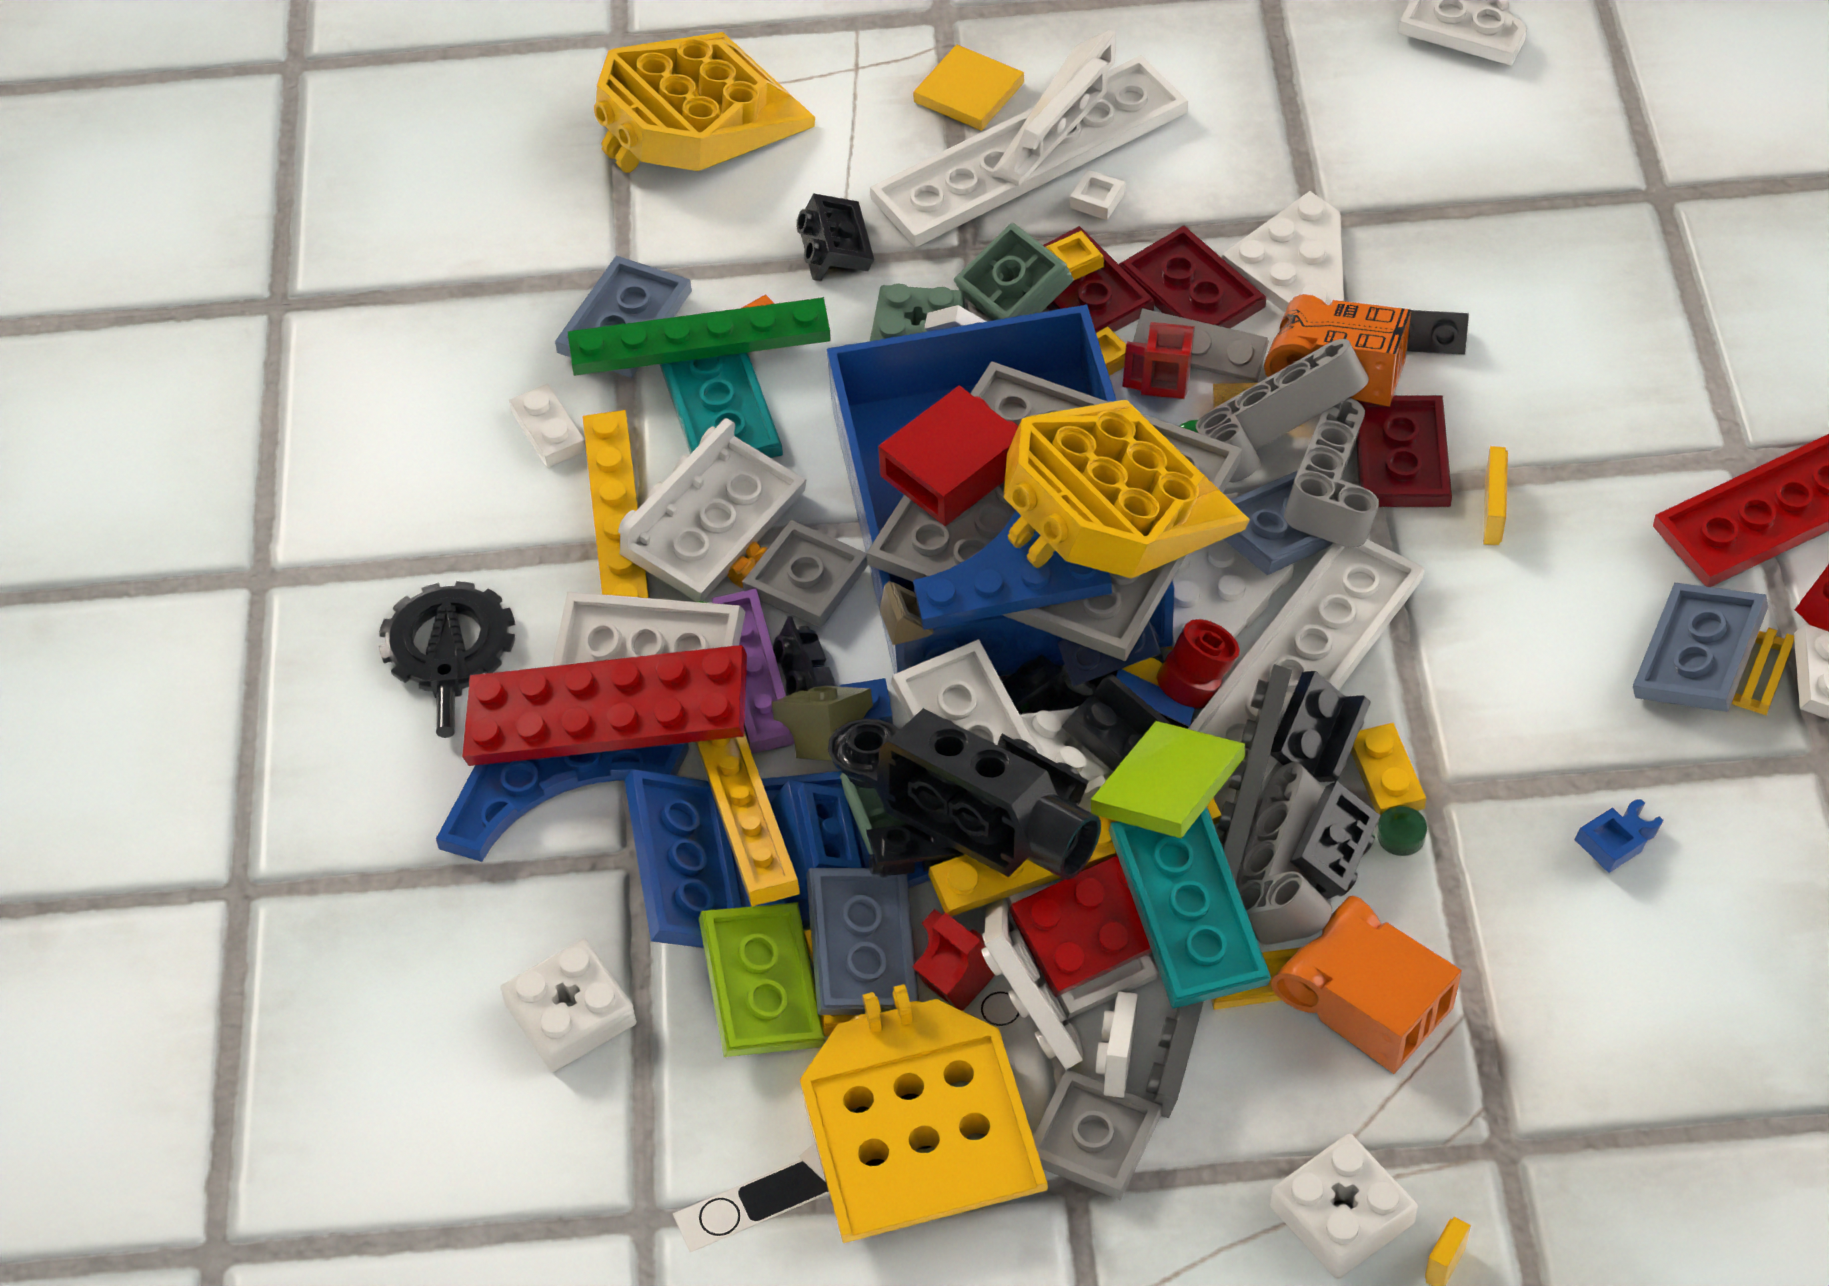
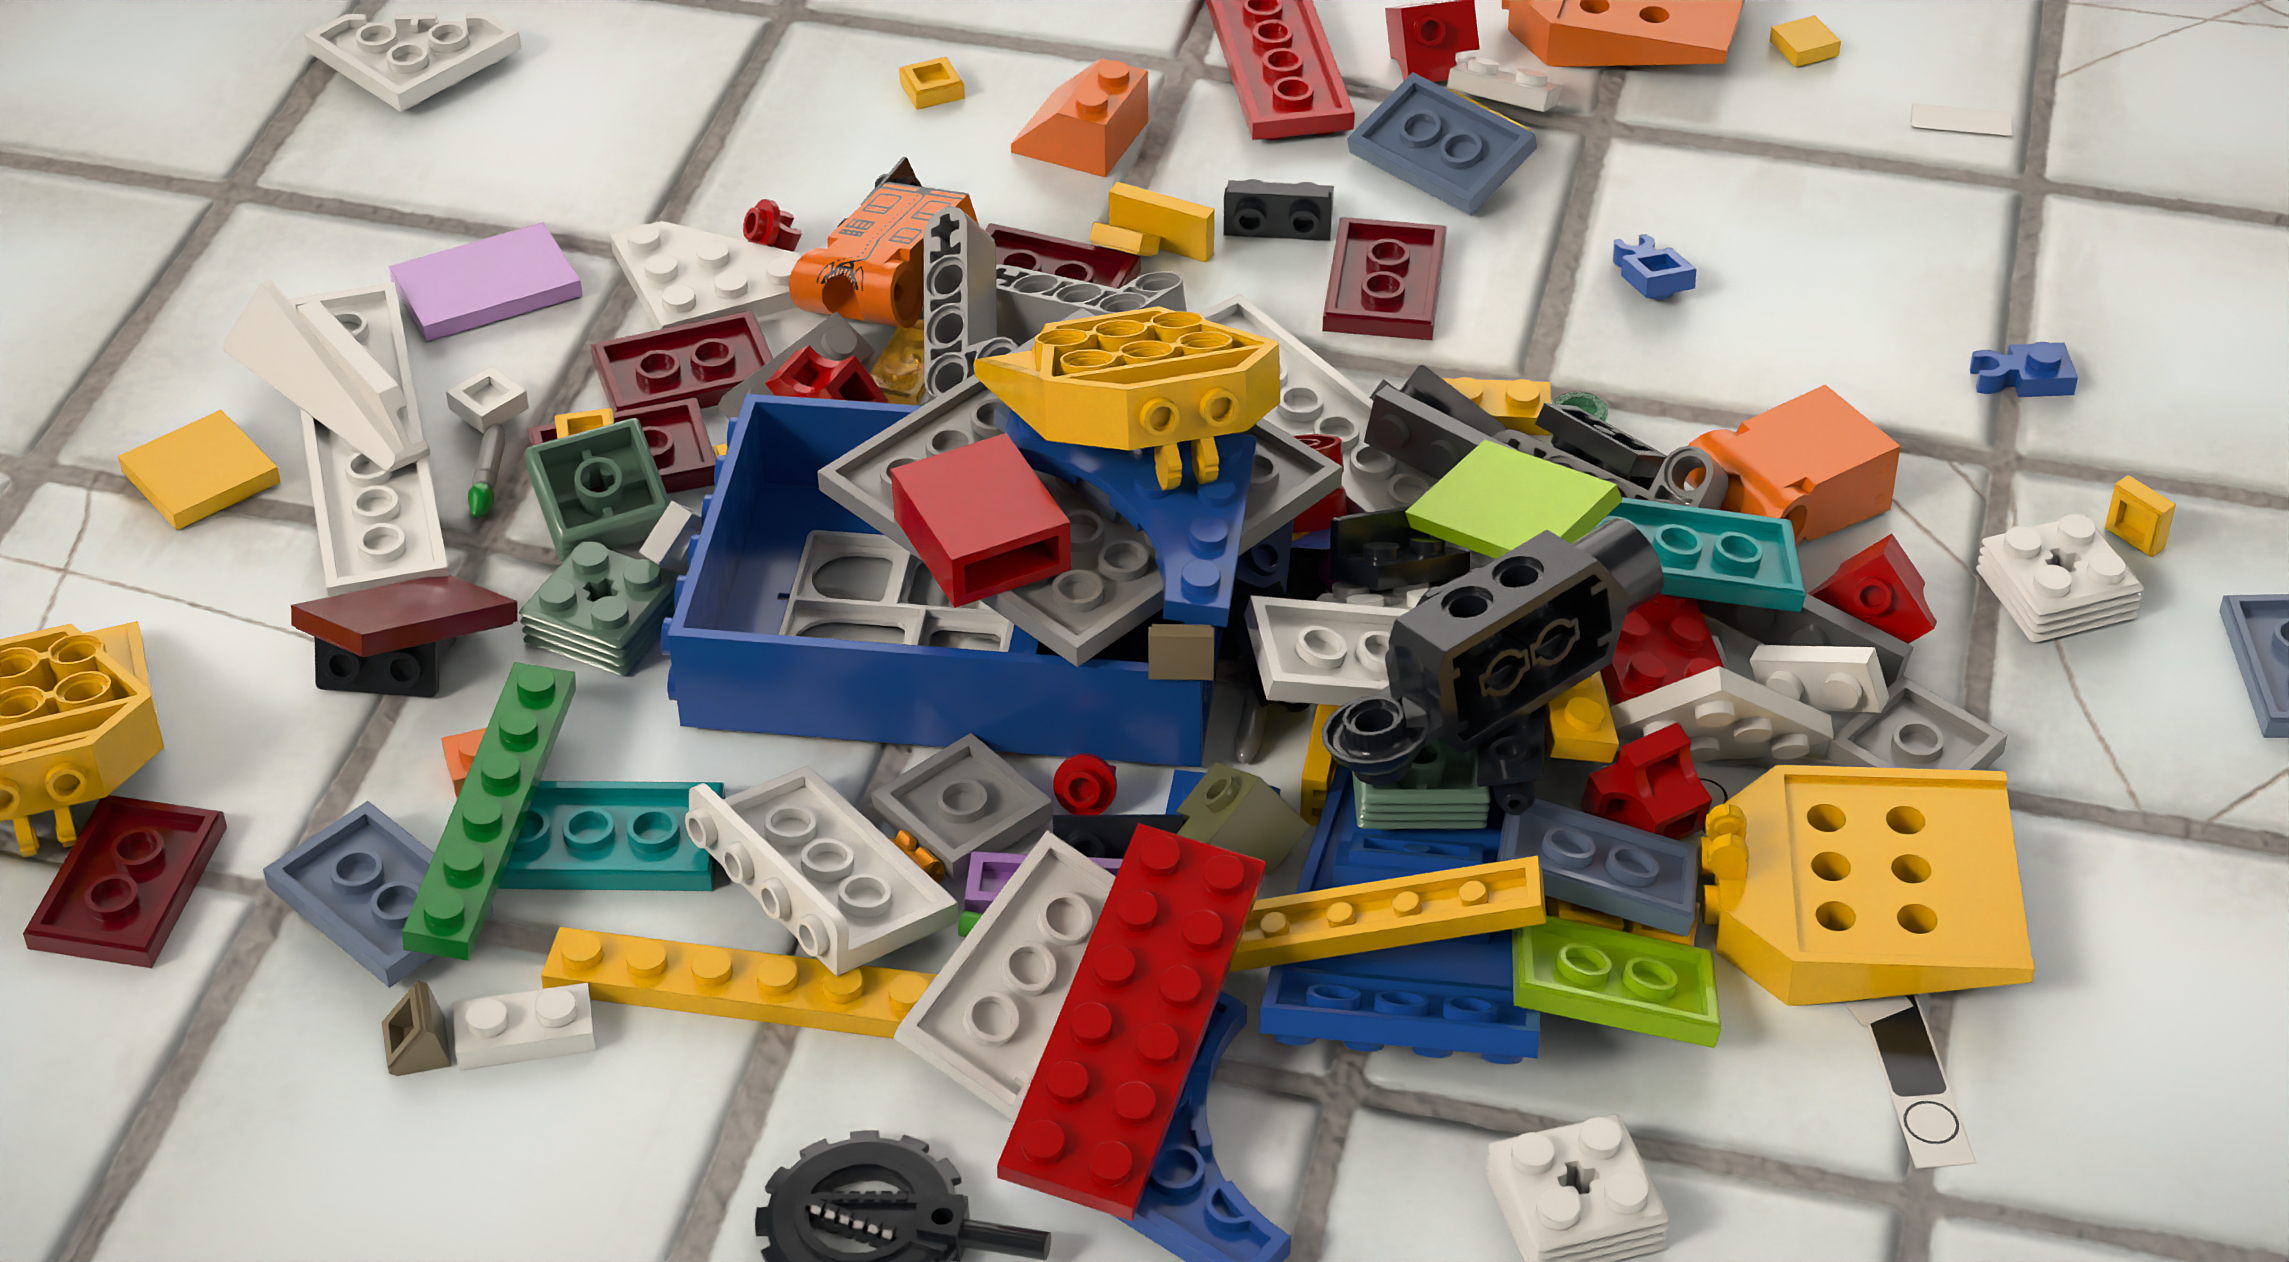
camera: 75 degrees left, 10 degrees down
none -> dark red tile [23,795,227,968]
none -> dark red tile [291,575,518,657]
none -> dark tan slope [382,980,451,1076]
none -> lavender tile [389,222,583,342]
none -> light grey piece [468,423,505,518]
none -> red plate [743,199,802,251]
none -> yellow tile [899,57,965,110]
none -> orange slope [1011,59,1148,177]
none -> red plate [1053,753,1118,815]
none -> yellow tile [1089,222,1161,257]
none -> black bracket [1223,179,1334,241]
none -> tile [1322,217,1447,340]
none -> red brick [1808,533,1937,644]
none -> blue plate [1969,342,2078,397]

